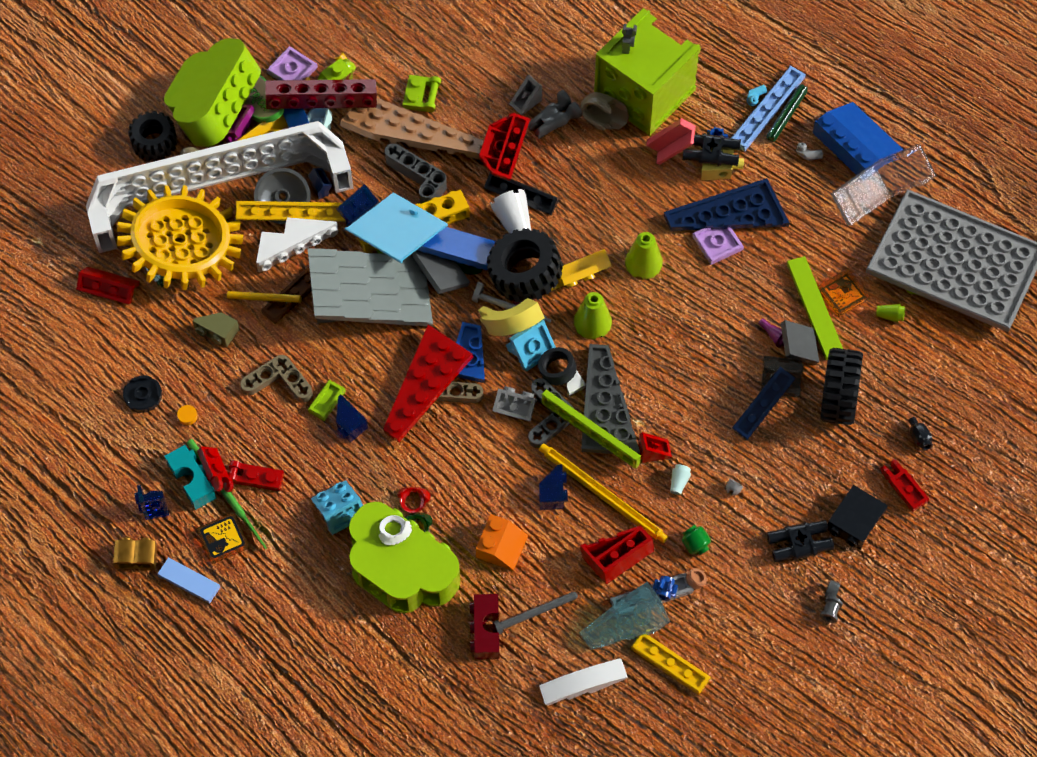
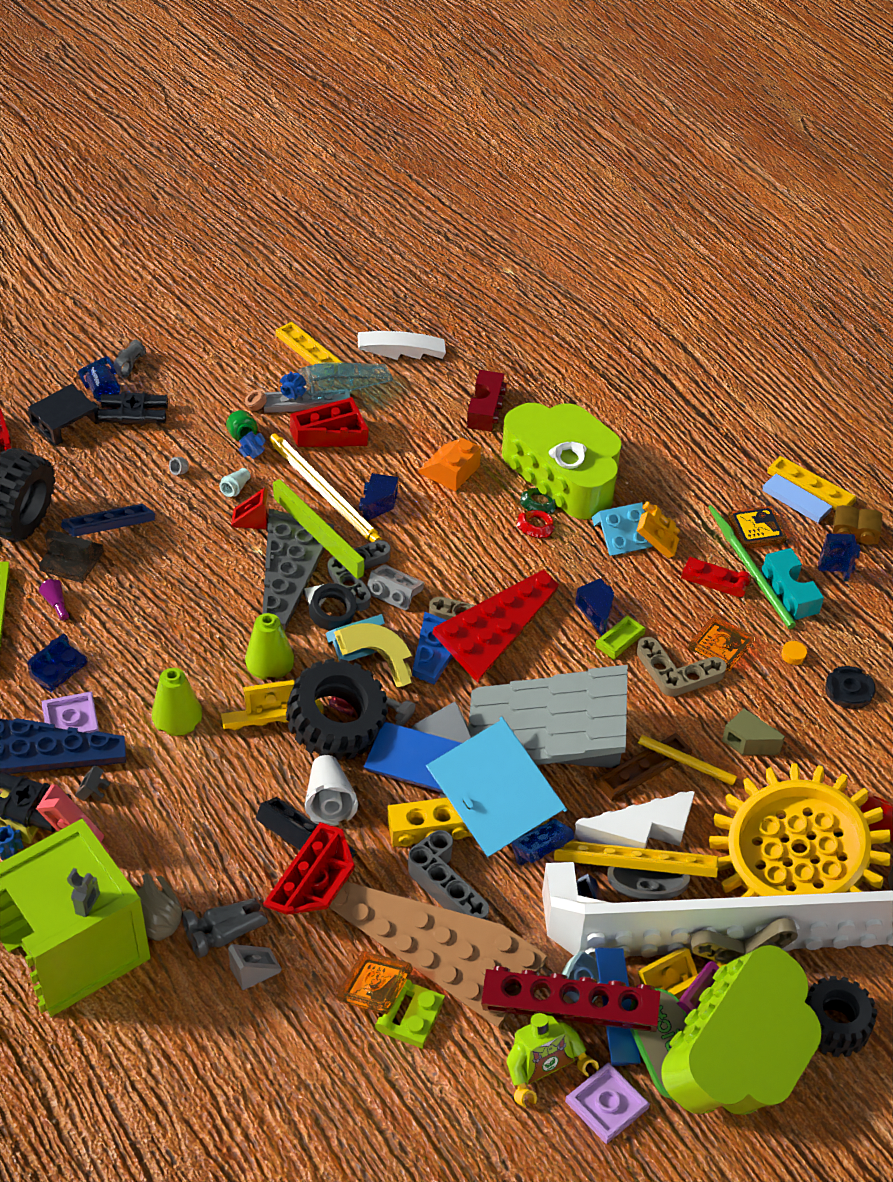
camera: 170 degrees left, 15 degrees down
red hinge [197,446,234,492] -> none
dark grey bar [492,592,578,635] -> none
dark grey tile [781,320,819,365] -> none
none -> clear blue bracket [27,634,87,693]
none -> dark grey tile [75,766,110,801]
none -> clear blue piece [78,356,120,402]
none -> blue gear [238,431,266,459]
none -> clear orange tile [336,951,413,1014]
none -> light orange plate [637,502,680,558]
none -> clear orange tile [688,615,755,671]
none -> yellow tile [767,456,857,510]

